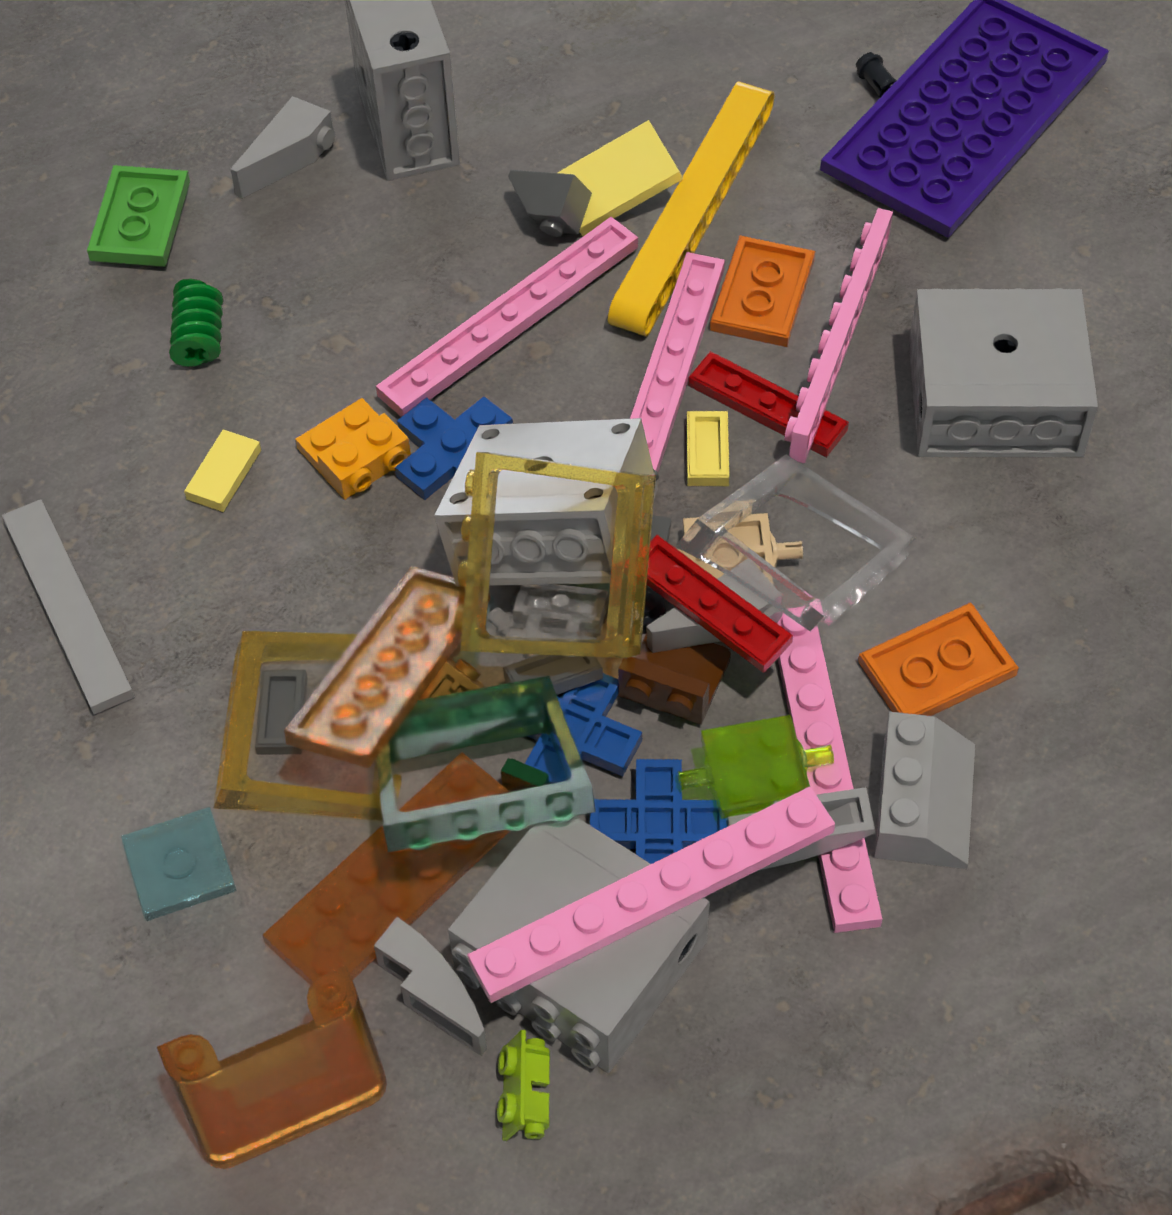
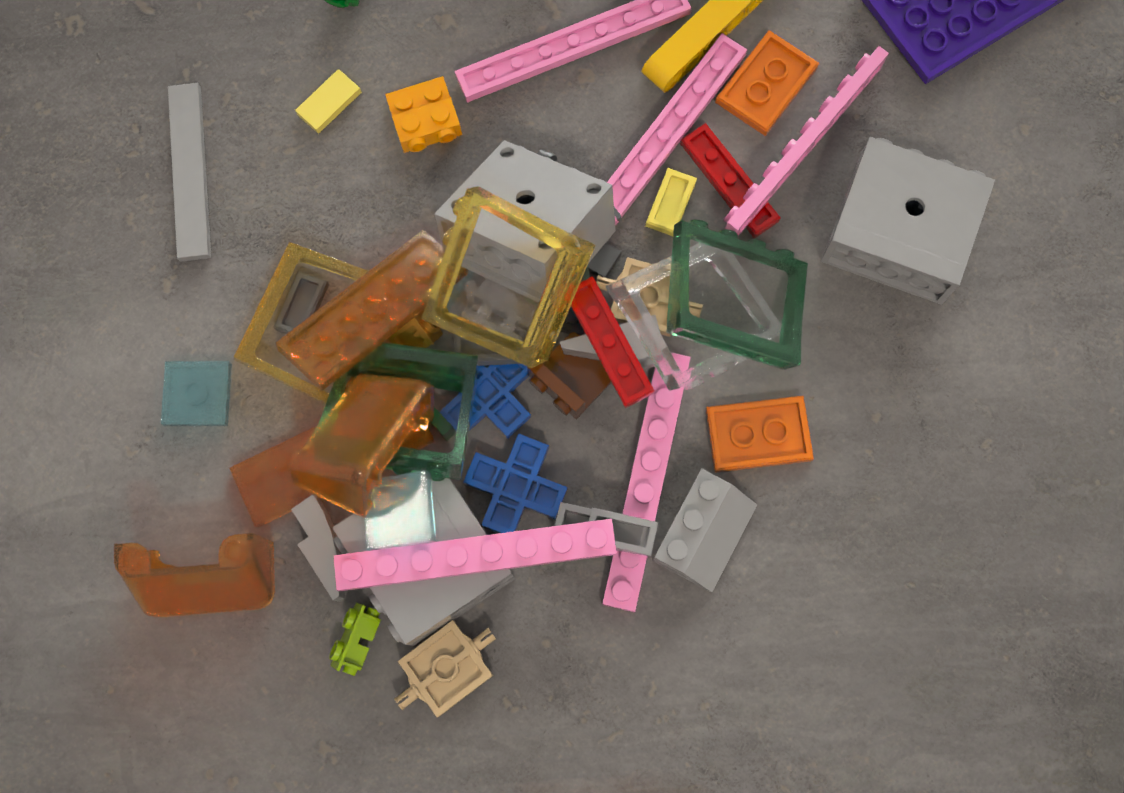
camera: 25 degrees right, 20 degrees up
blue plate [395,396,513,500] -> none
clear neon green plate [678,715,834,819] -> none
none -> clear orange windscreen [289,373,434,518]
none -> clear light blue tile [362,470,436,550]
none -> tan plate [394,620,496,718]
none -> clear green windscreen [666,219,808,370]

